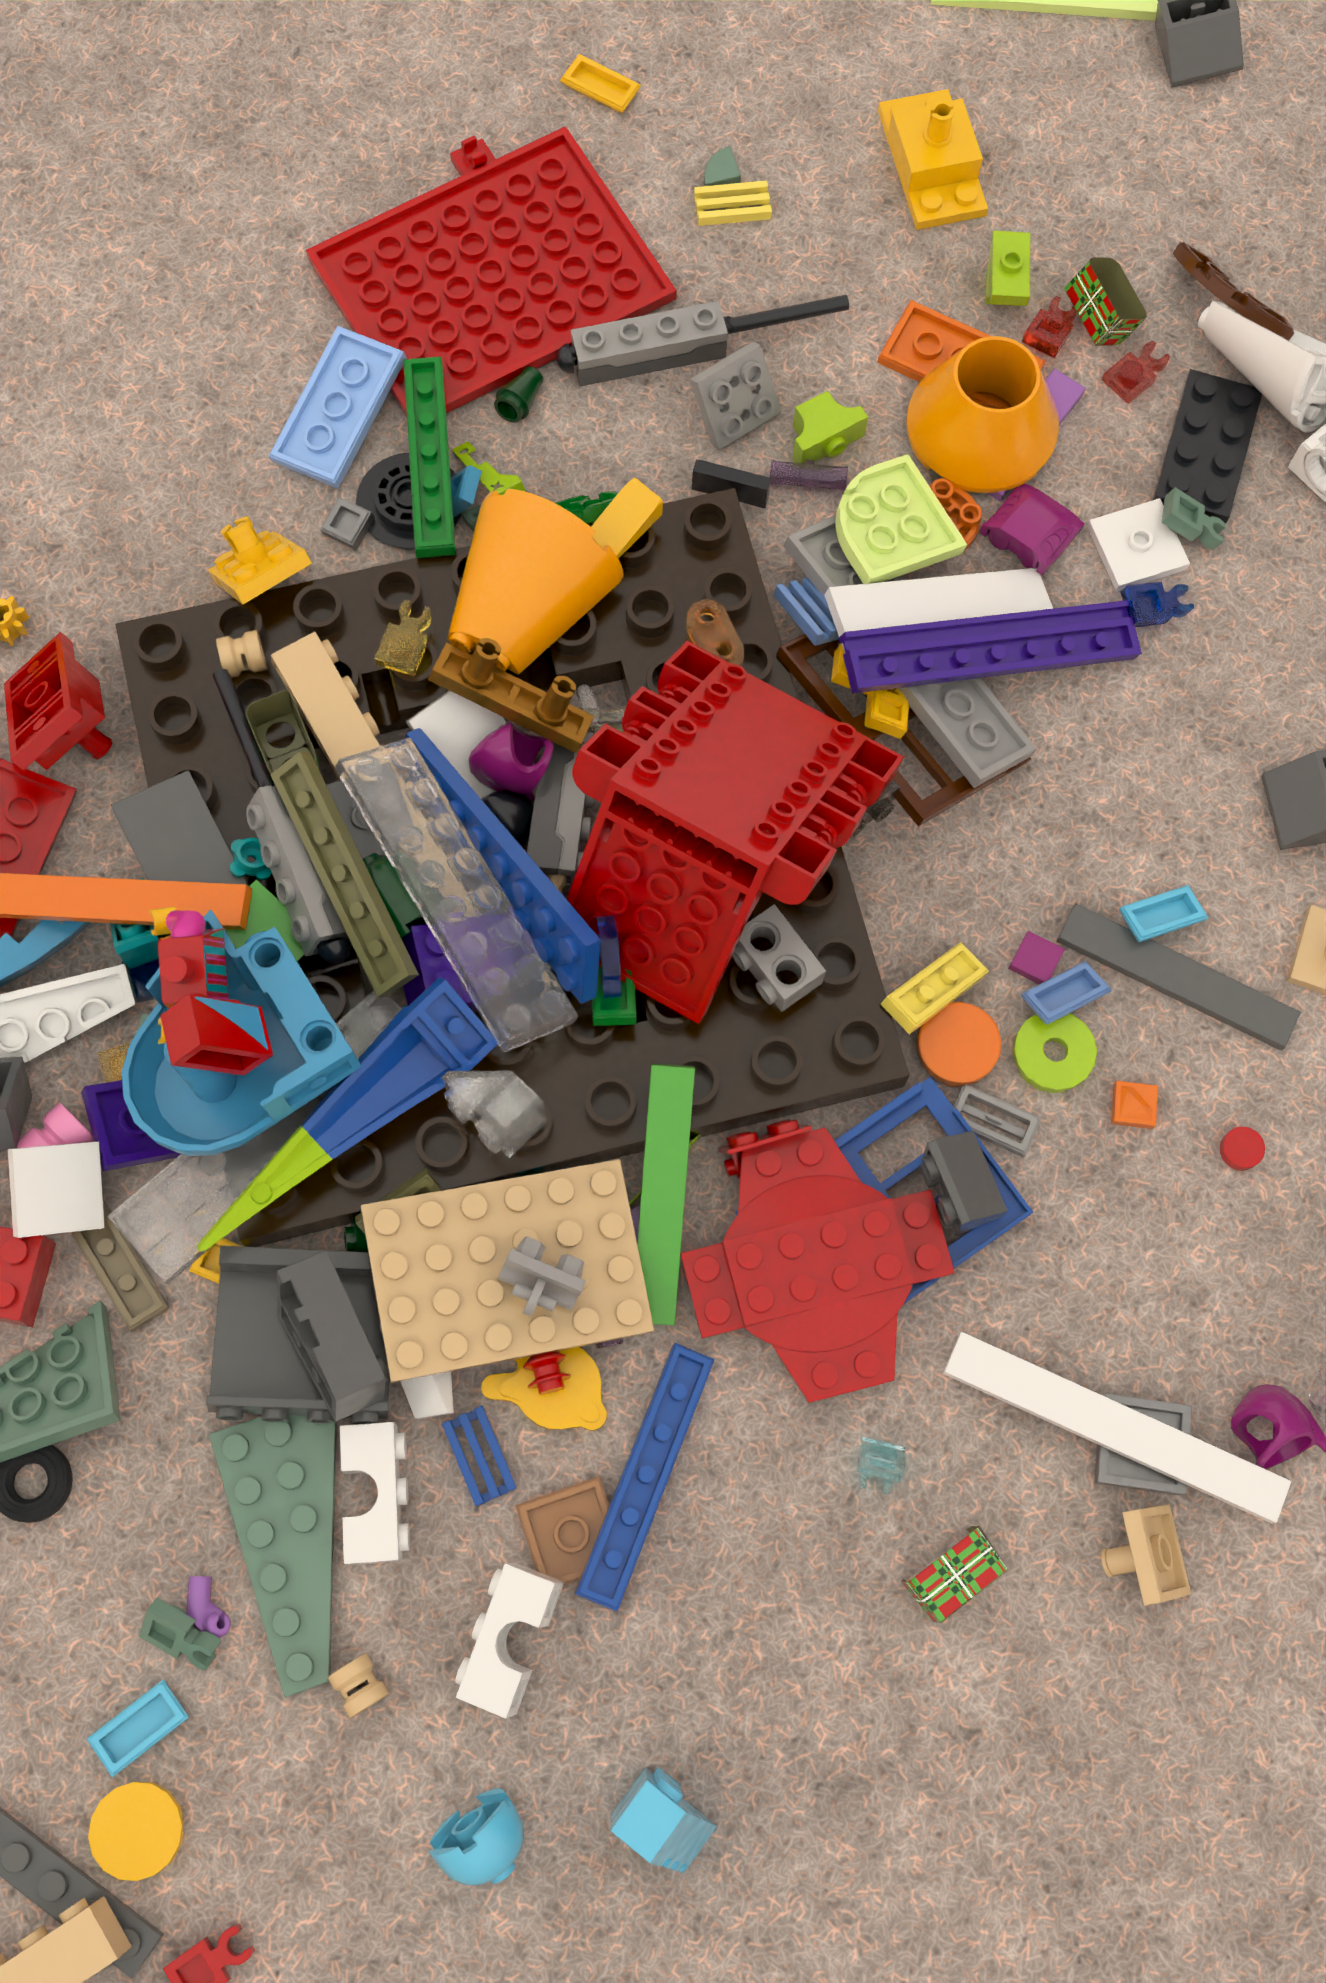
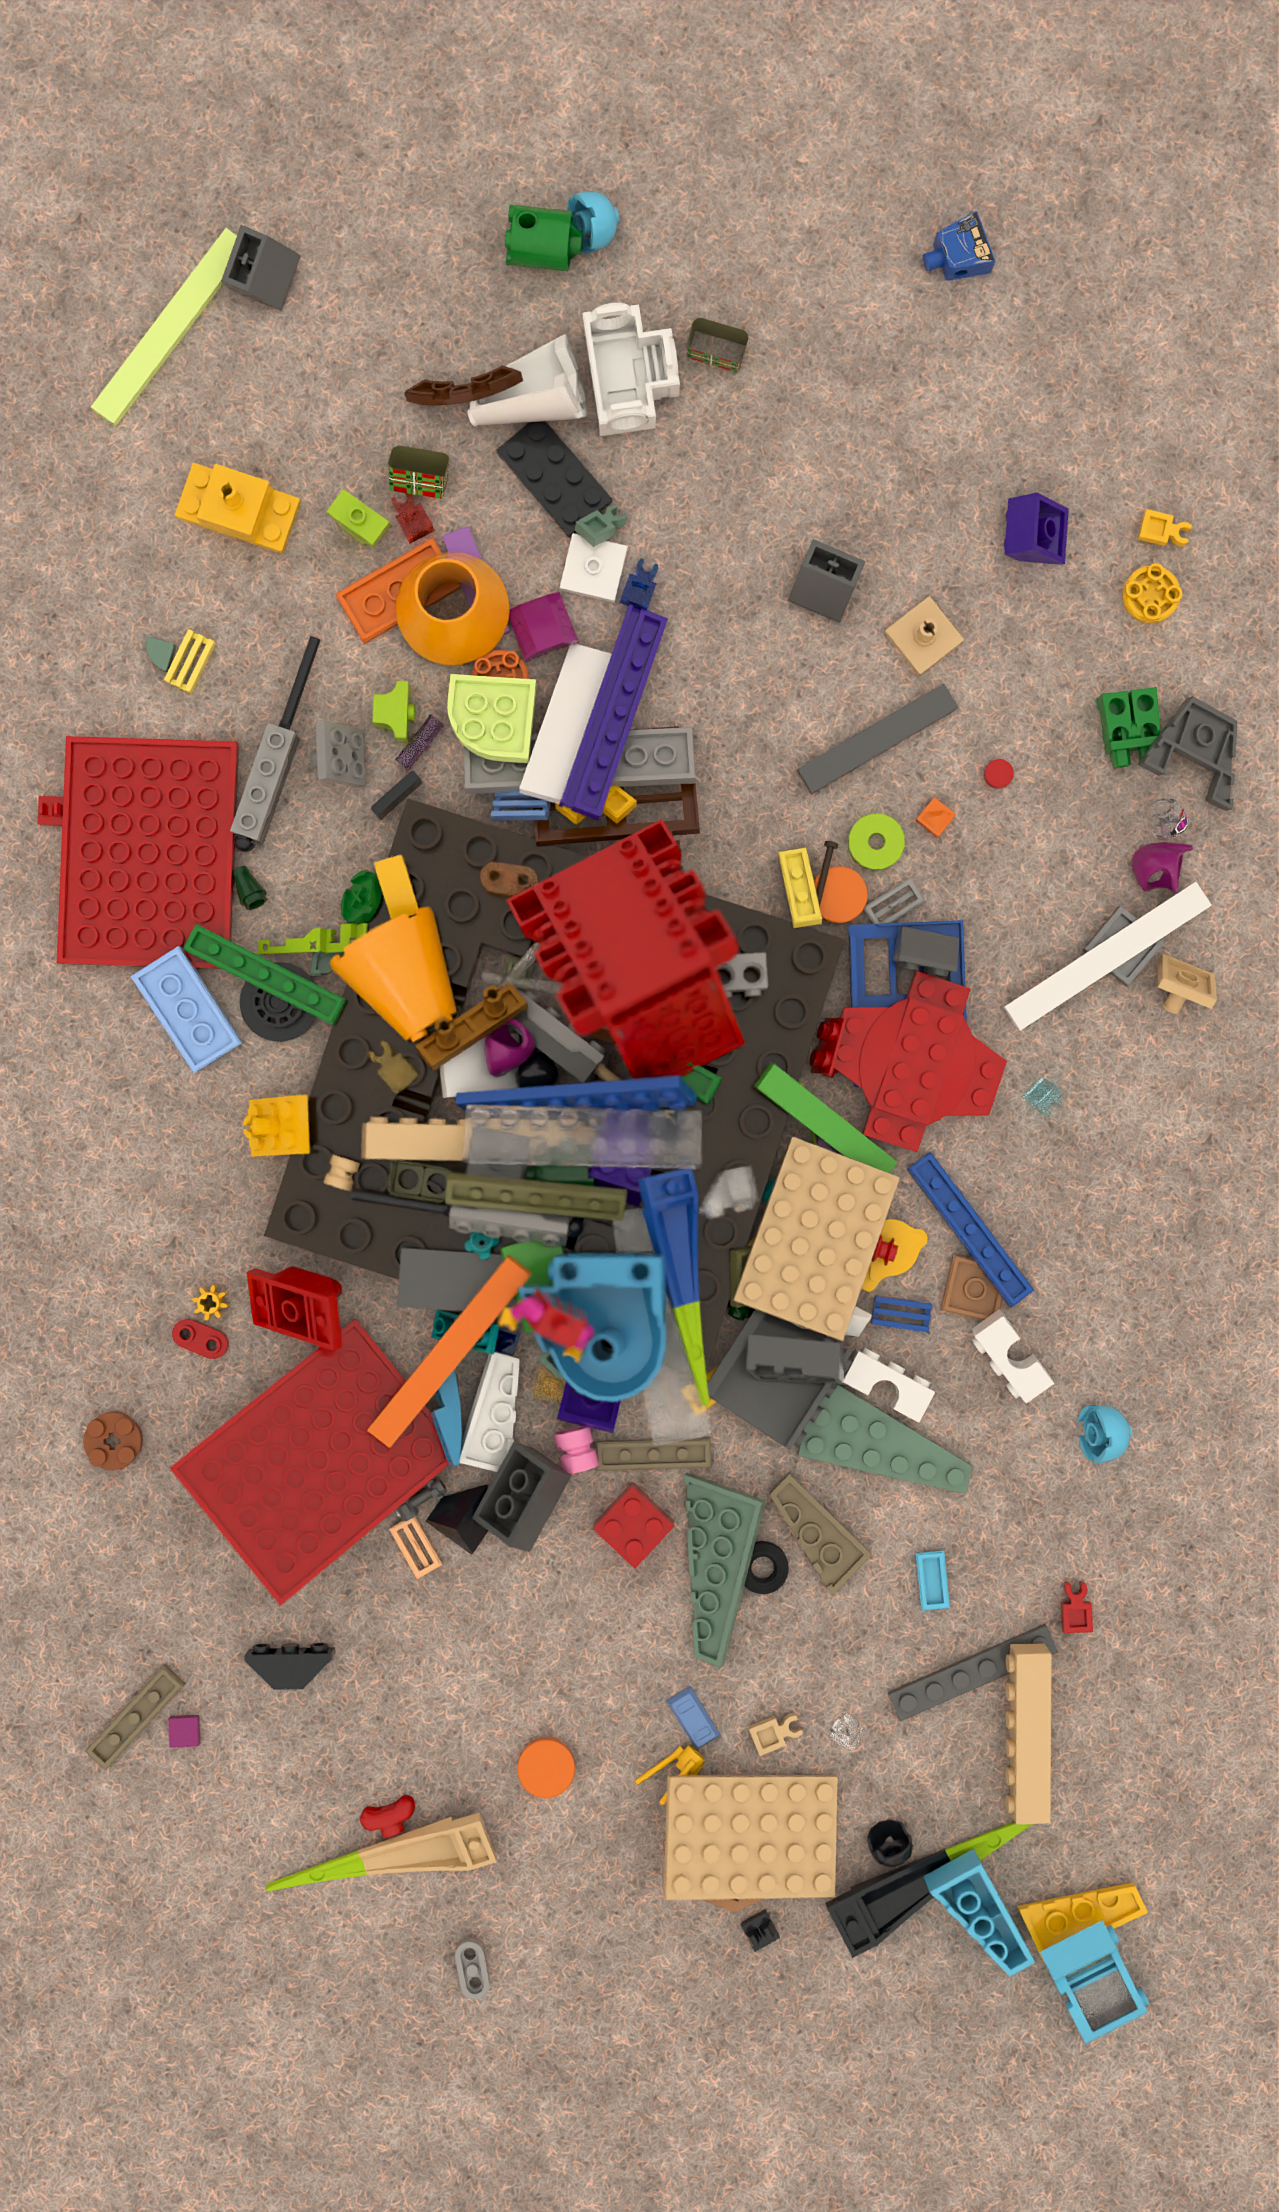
camera: 60 degrees left, 15 degrees up
white tile [8,1142,104,1238] -> none
yellow tile [88,1781,184,1881] -> none
sand green plate [139,1597,221,1671] -> none
red brick [160,993,273,1076] -> none
medium lavender arm [186,1576,231,1639] -> none
flat silver tile [320,497,375,550] -> none
tan wheel [328,1653,390,1719] -> none
dark azure tile [451,465,482,517] -> none
light grey hips [498,1236,586,1317] -> none
yellow tile [560,54,641,114] -> none
clear blue plate [596,915,622,998] -> none
medium azure wedge [610,1767,717,1874] -> none
piece [901,1526,1008,1623] -> none
magenta tile [1008,931,1065,984] -> none
medium blue tile [1021,961,1112,1025] -> none
clear red plate [1101,341,1170,404] -> none
medium azure tile [1119,885,1209,942] -> none
none -> dark tan wing [769,1472,872,1596]
none -> dark brown piece [816,841,838,907]

